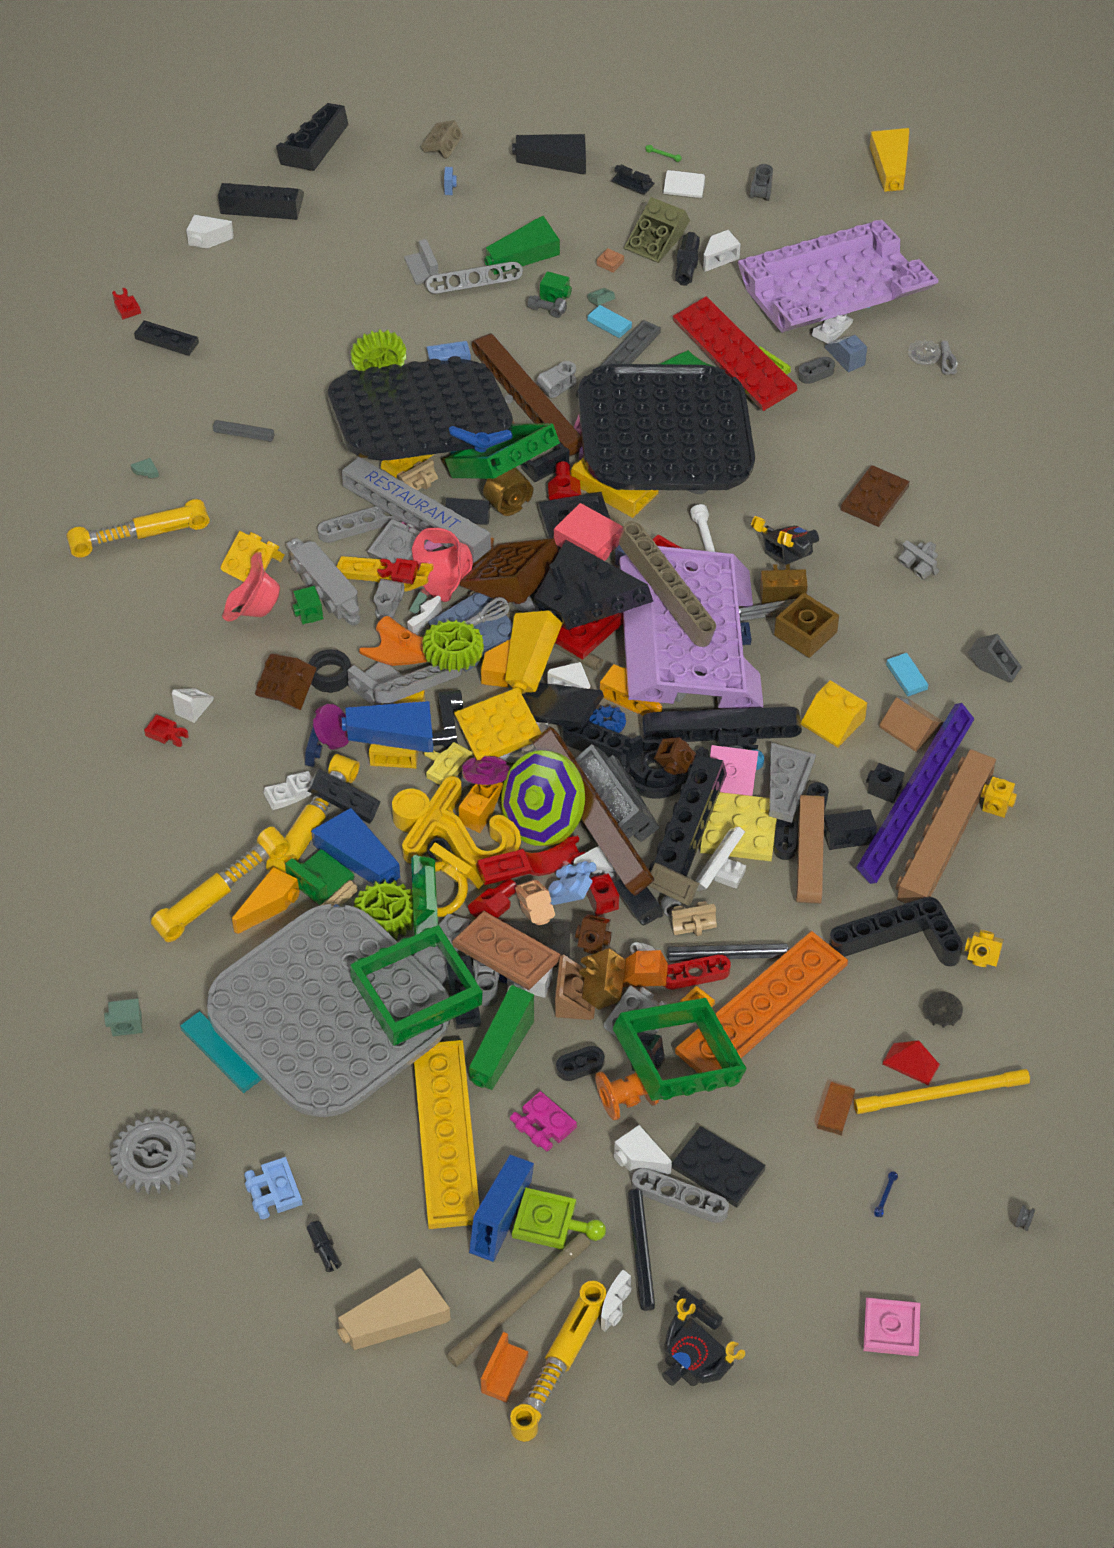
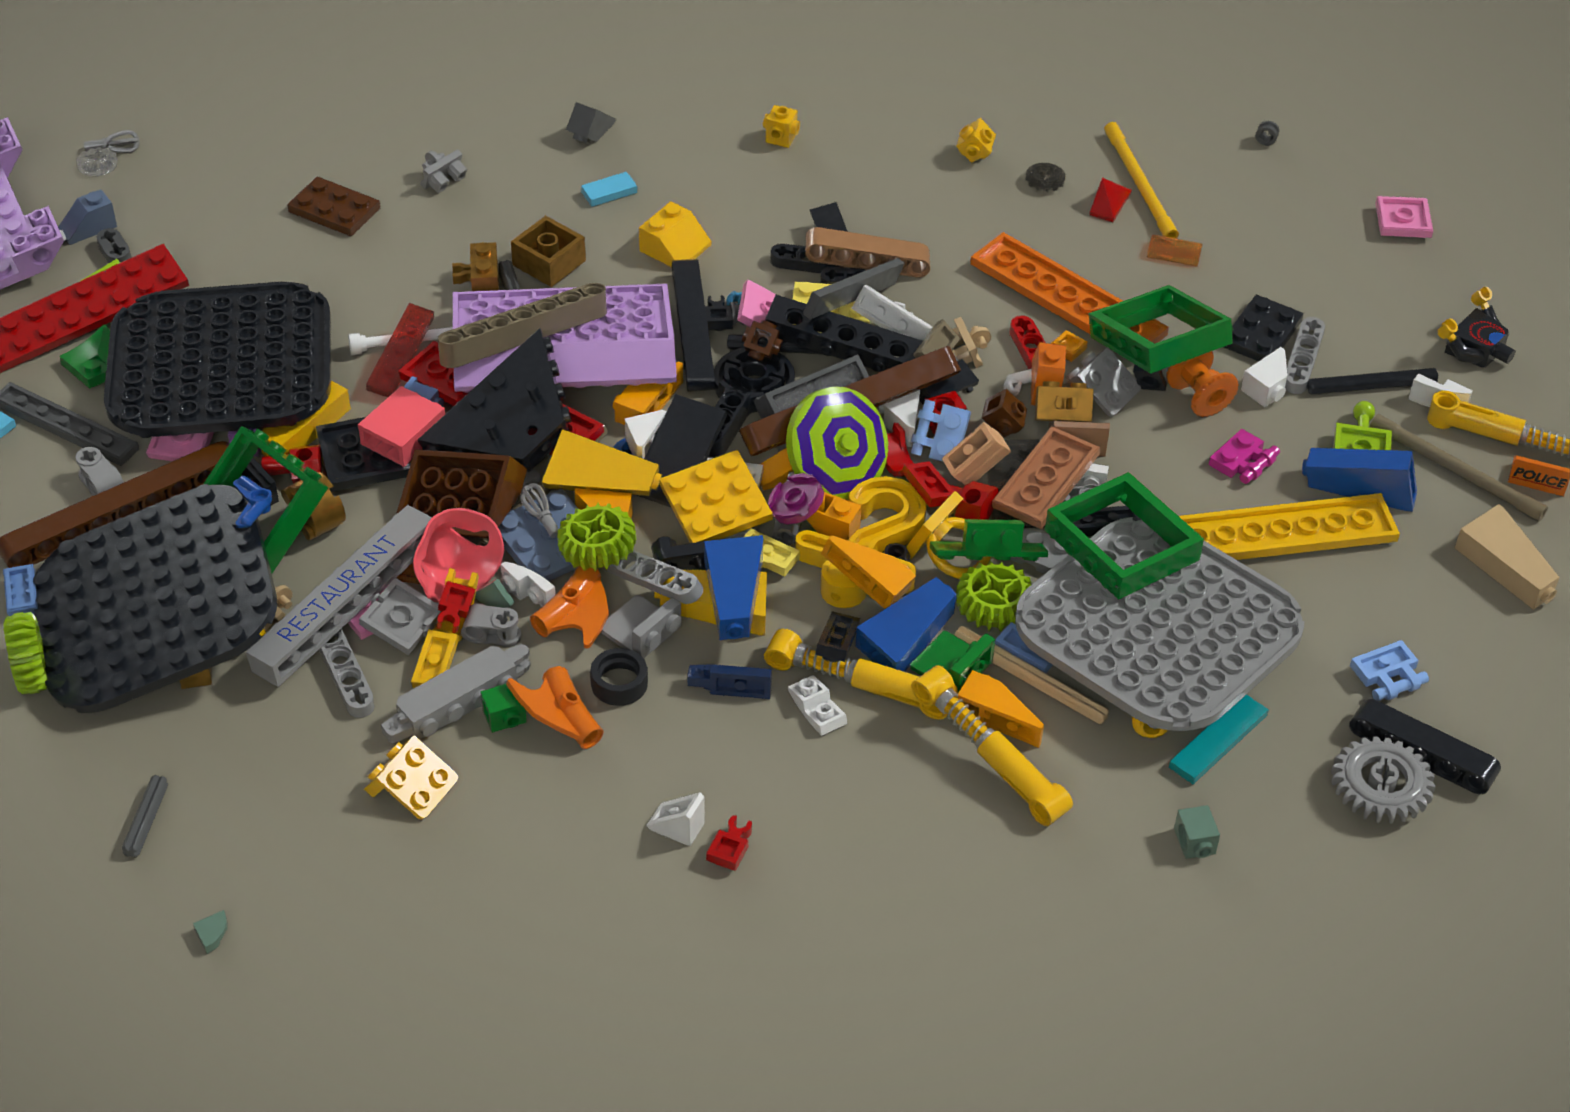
camera: 95 degrees left, 5 degrees down
yellow piece [66,499,210,558] -> none
coral piece [222,552,280,622] -> none
reddish brown bracket [255,654,317,710] -> none
black axle [307,1220,342,1272] -> none
magenta tile [313,704,349,750] -> none
black hinge [445,498,491,525] -> none
green slope [469,985,534,1090] -> none
black plate [556,1046,605,1081] -> none
black axle [667,943,789,961] -> none
black axle [673,1287,723,1330] -> none
black torso [751,516,819,565] -> none
light grey wing [769,743,816,823] -> none
black beam [829,897,963,966] -> none
dark purple plate [856,703,974,884] -> none
black brick [866,763,905,804] -> none
clear blue hinge [874,1171,898,1218] -> none
medium nougat slope [879,697,944,752] -> none
medium nougat brick [896,749,996,903] -> none
none -> clear red plate [366,303,434,398]
none -> orange pin [506,666,604,749]
none -> dark grey tile [803,258,905,319]
none -> light orange slope [821,535,916,609]
none -> black beam [1349,699,1501,794]

